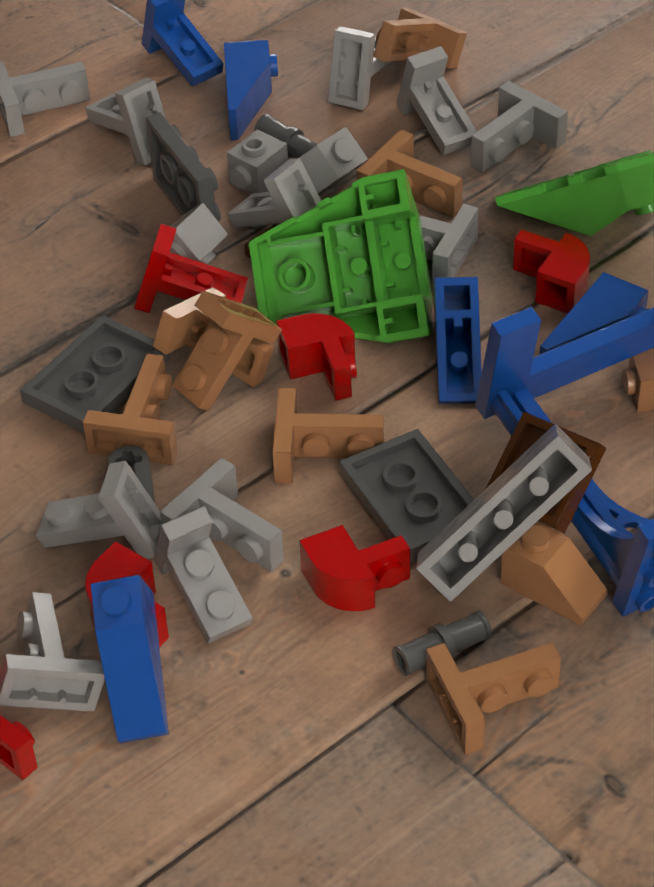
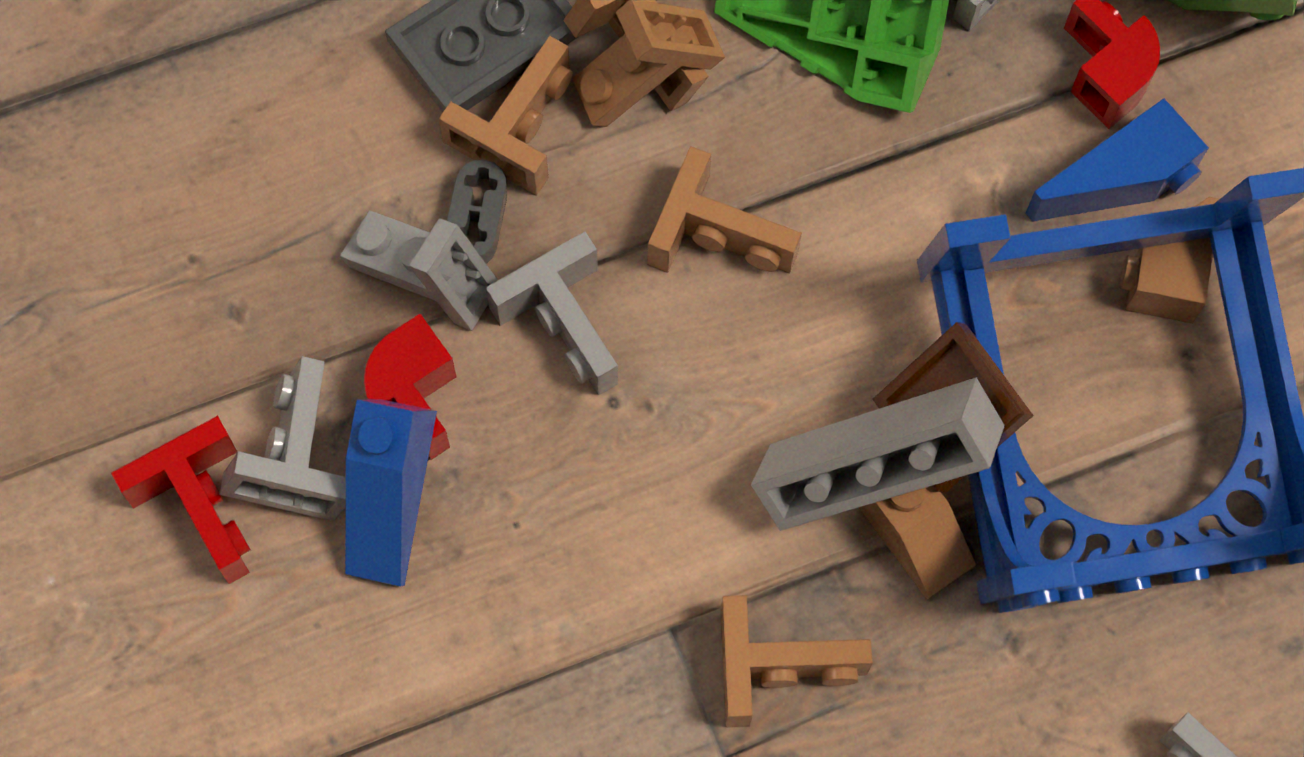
camera: 15 degrees right, 25 degrees up
light grey bracket [154,506,253,644] -> none
red brick [276,313,357,401] -> none
red brick [299,525,410,611] -> none
dark grey plate [339,429,474,562] -> none
dark grey pin [392,610,492,676] -> none
blue slope [434,277,482,404] -> none

